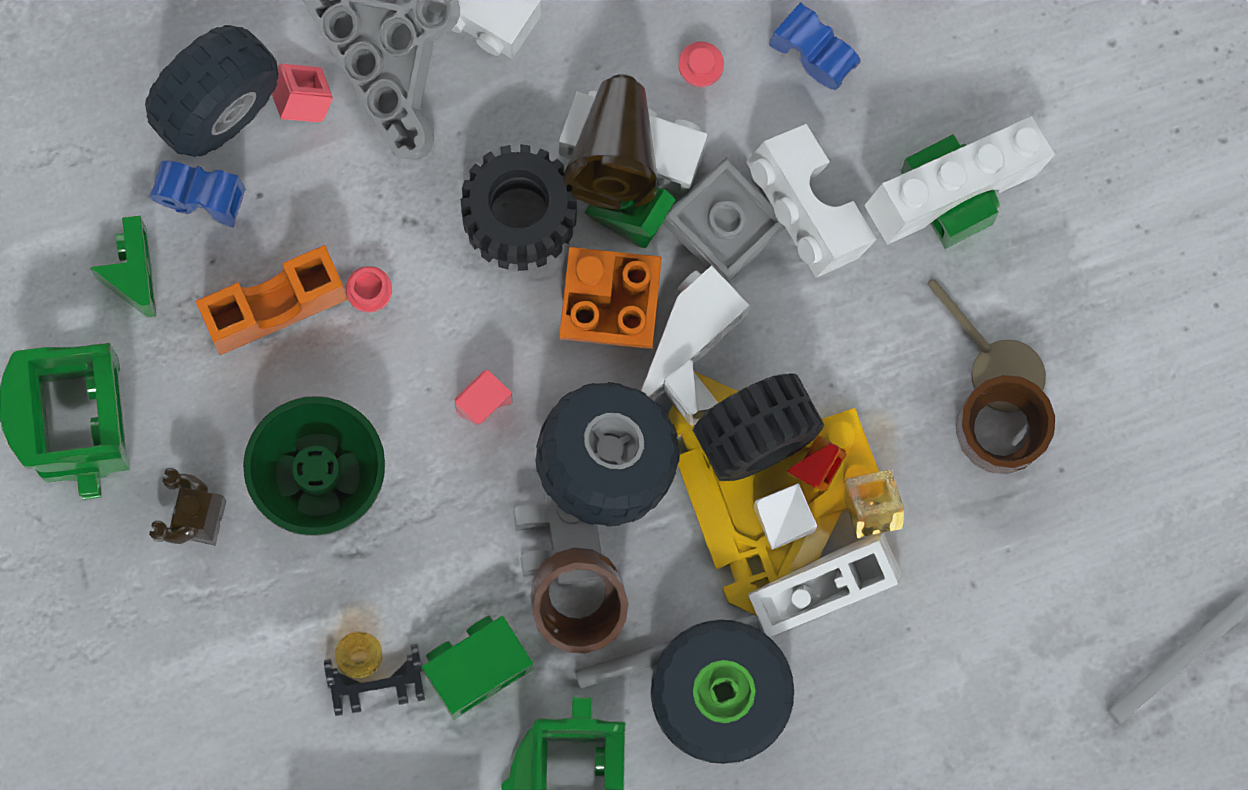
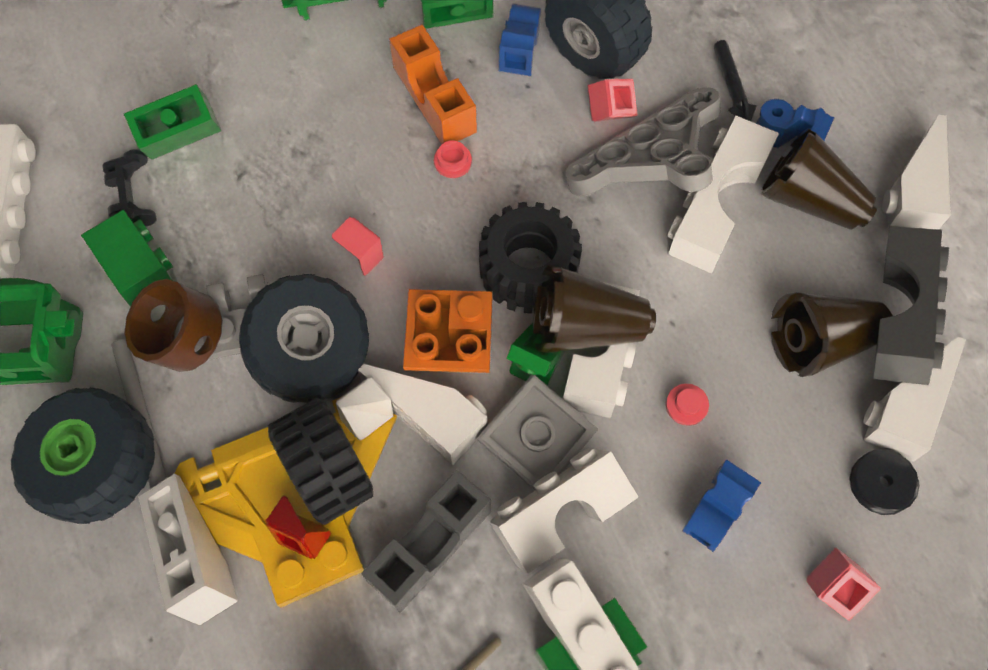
camera: 90 degrees right, 10 degrees down
dark brown piece [149,468,226,546] -> none
dark green piece [243,396,385,536] -> none
clear yellow plate [335,631,383,678] -> none
white slope [753,483,817,550] -> none
clear yellow plate [844,469,904,538] -> none
none -> green brick [124,84,222,160]
none -> dark grey arch [361,470,491,613]

